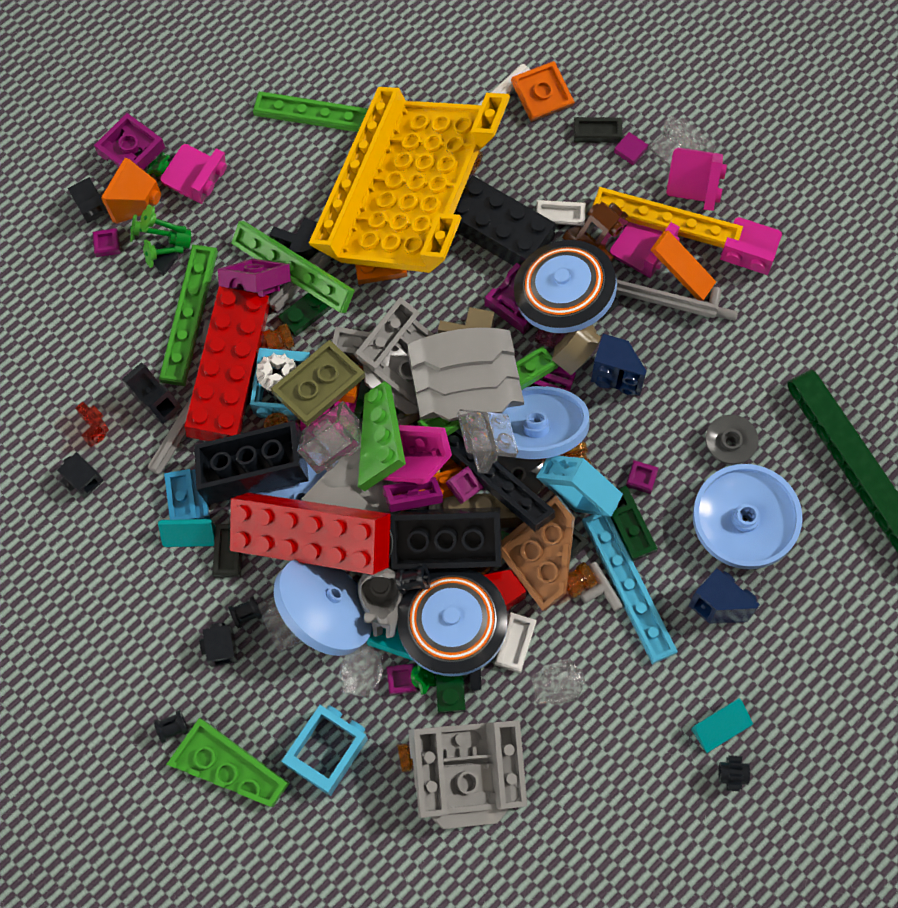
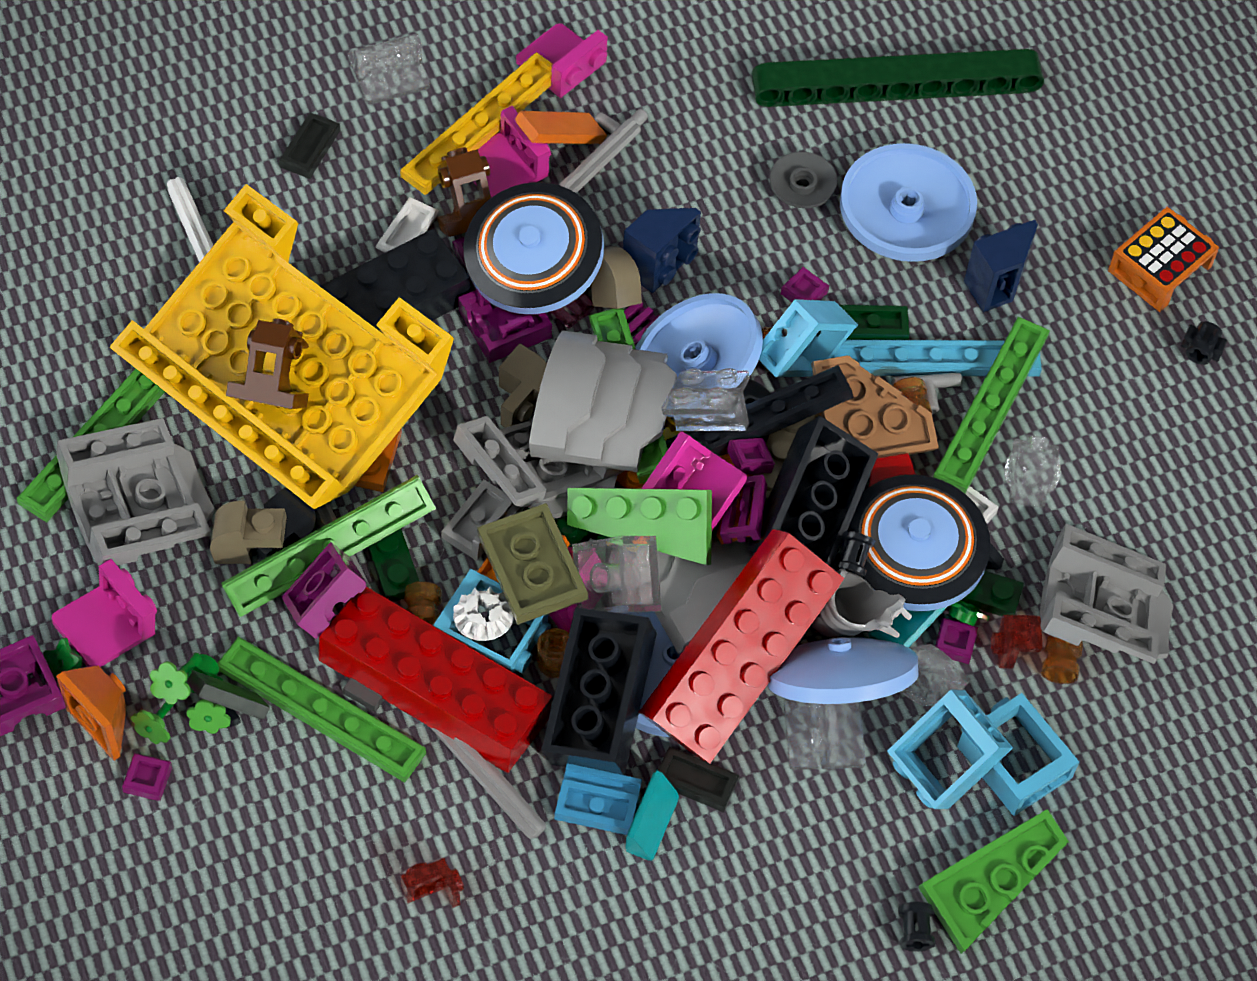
camera: 75 degrees left, 10 degrees down
black brick [57,452,104,499] -> none
black brick [68,177,108,224] -> none
black brick [122,362,182,424] -> none
black brick [199,623,238,667] -> none
black bush [228,596,263,629] -> none
orange tile [511,61,575,122] -> none
magenta tile [614,132,648,165] -> none
dark pink bracket [666,148,727,211] -> none
teal slope [691,698,753,753] -> none
none -> light grey slope [56,418,215,566]
none -> pearl dark grey tile [187,670,270,719]
none -> dark tan brick [210,500,287,564]
none -> reddish brown tile [226,318,309,409]
none -> medium azure window [887,689,1013,809]
none -> bright green tile [933,316,1050,494]
none -> clear red bracket [991,615,1043,669]
none -> panel [1108,206,1219,312]

